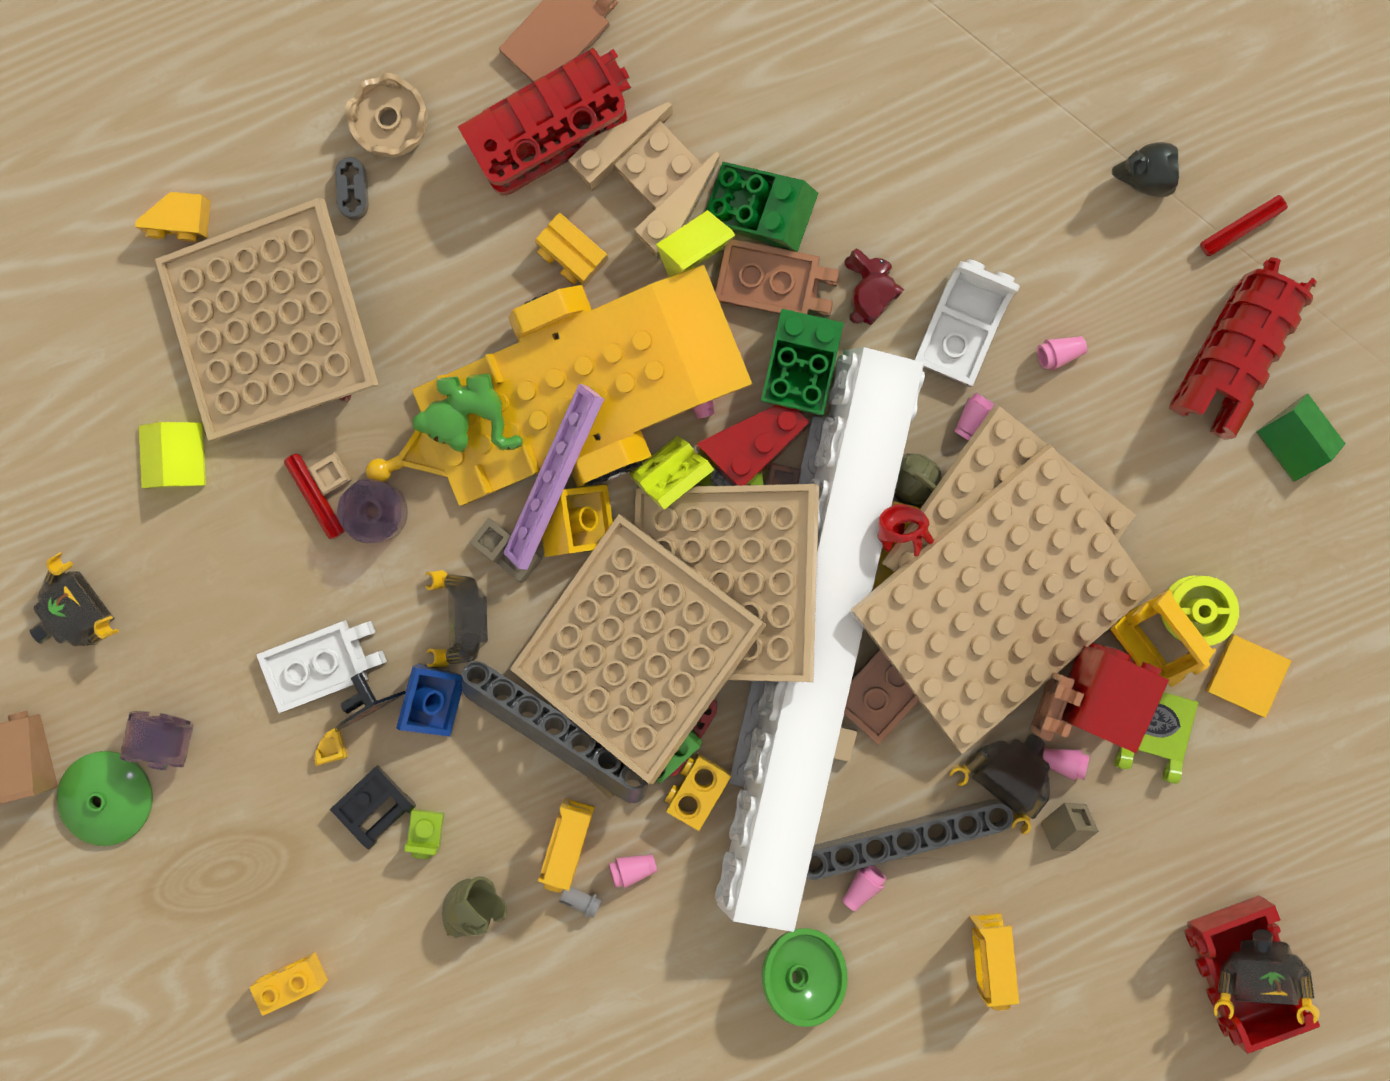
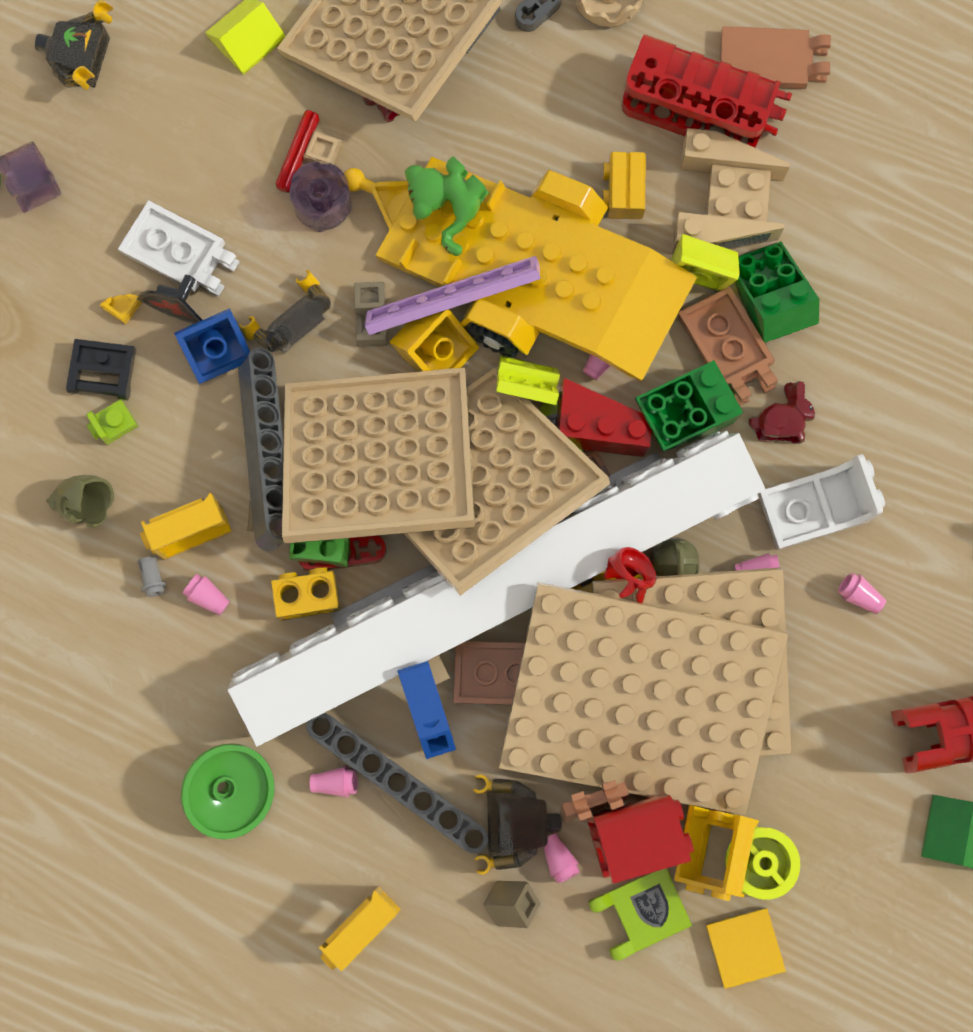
camera: 50 degrees right, 10 degrees down
none -> blue slope [397,661,456,759]

